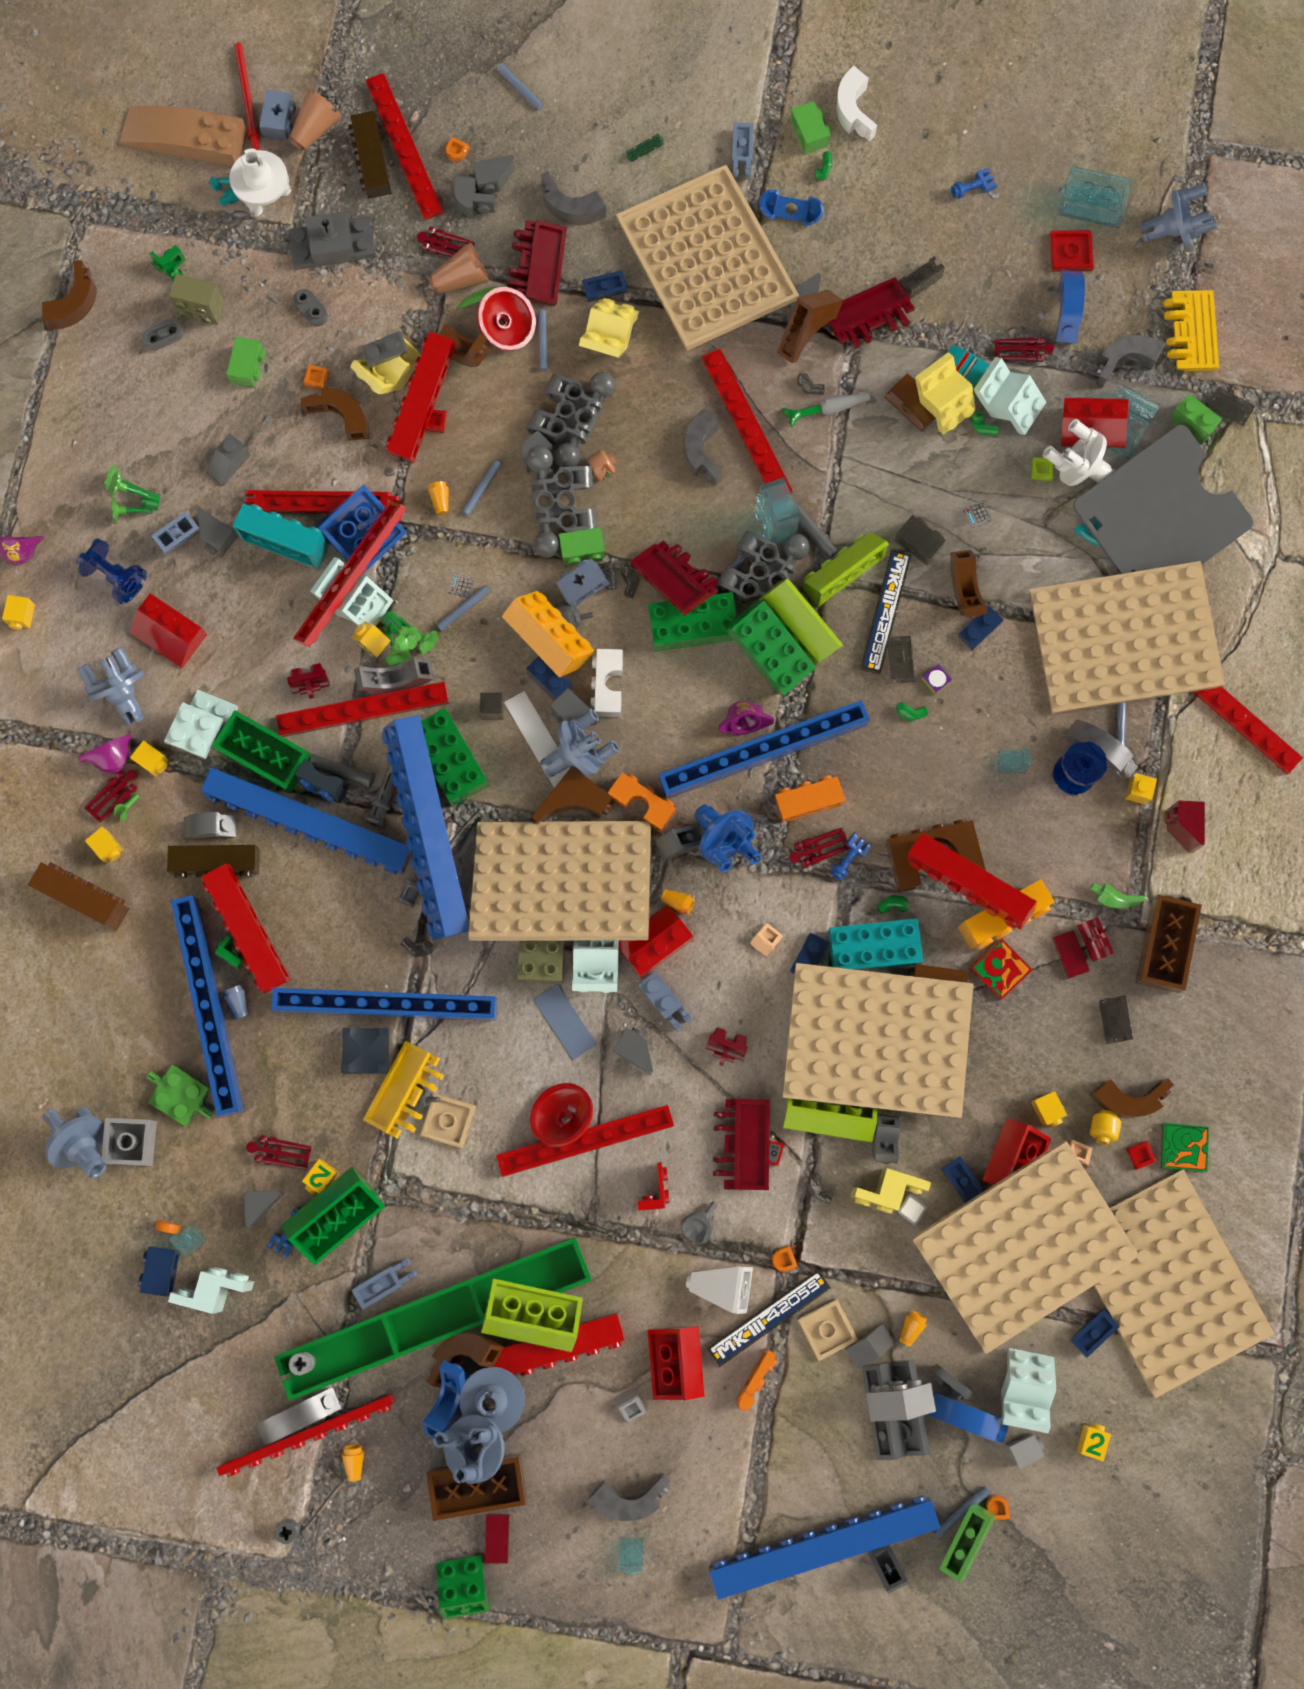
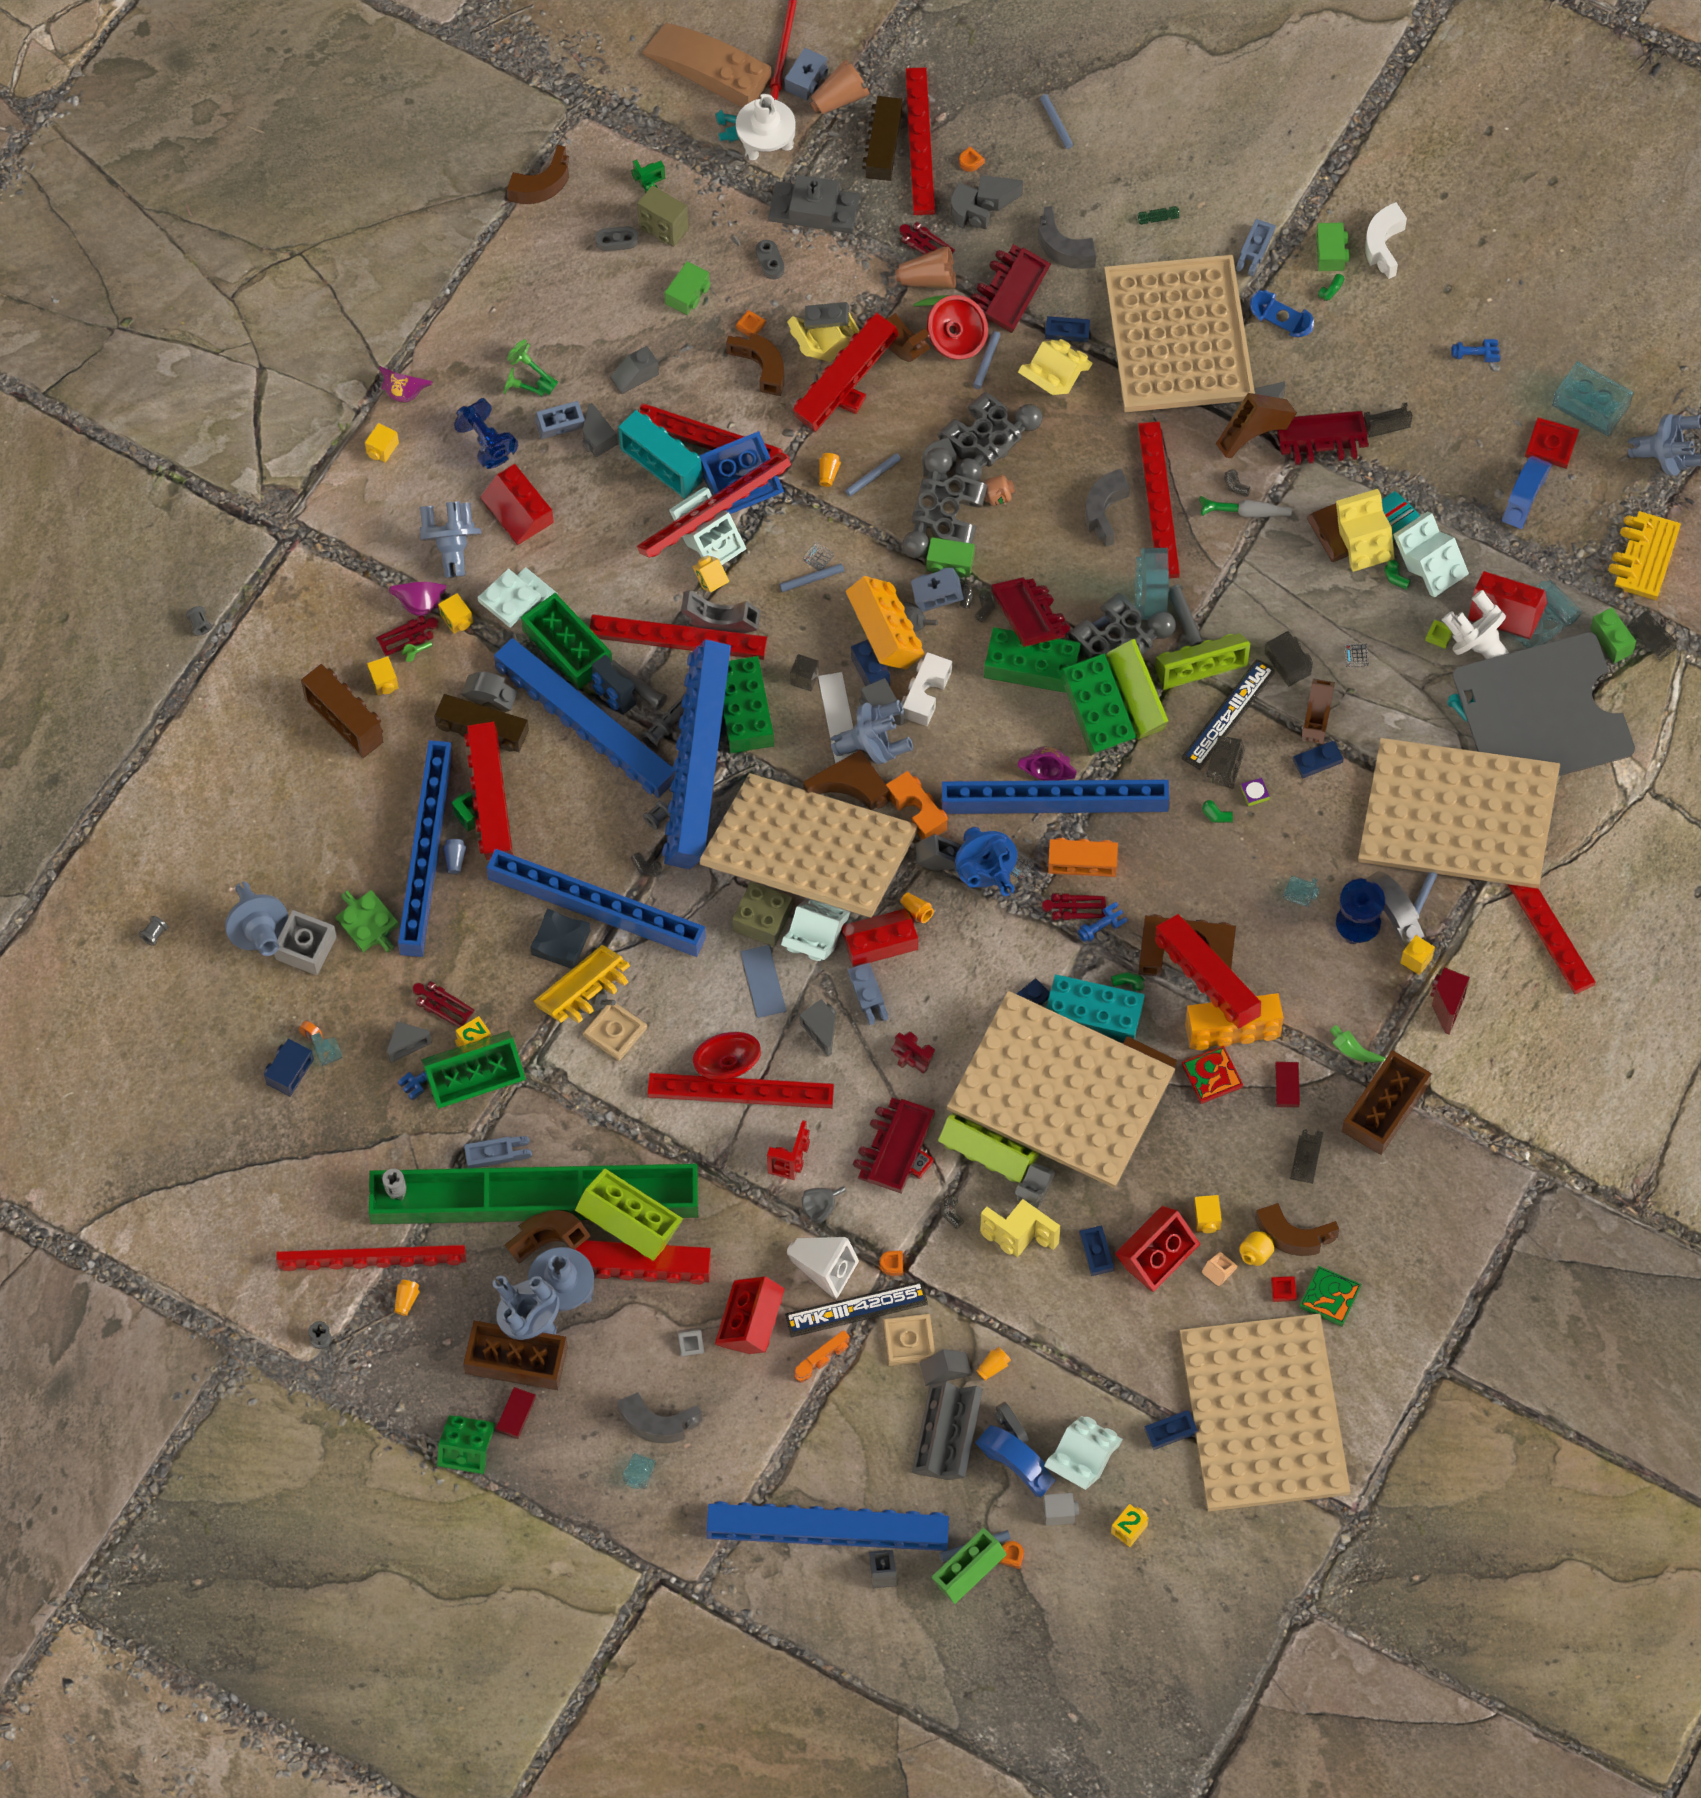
camera: 20 degrees right, 15 degrees down
light aqua bracket [168,1267,254,1314] -> none
flat silver arch [256,1387,342,1446] -> none
dark red hips [287,663,330,699] -> none
bright green plant [381,611,439,666] -> none
blue arch [423,1360,470,1438] -> none
light nougat slope [750,923,783,956] -> none
light grey brick [866,1379,936,1422] -> none
white slope [896,1194,927,1226] -> none
tan plate [912,1140,1140,1354] -> none
dark red piece [994,337,1054,362] -> none
dark red hips [1077,917,1114,962] -> none
flat silver arch [1095,335,1165,388] -> none

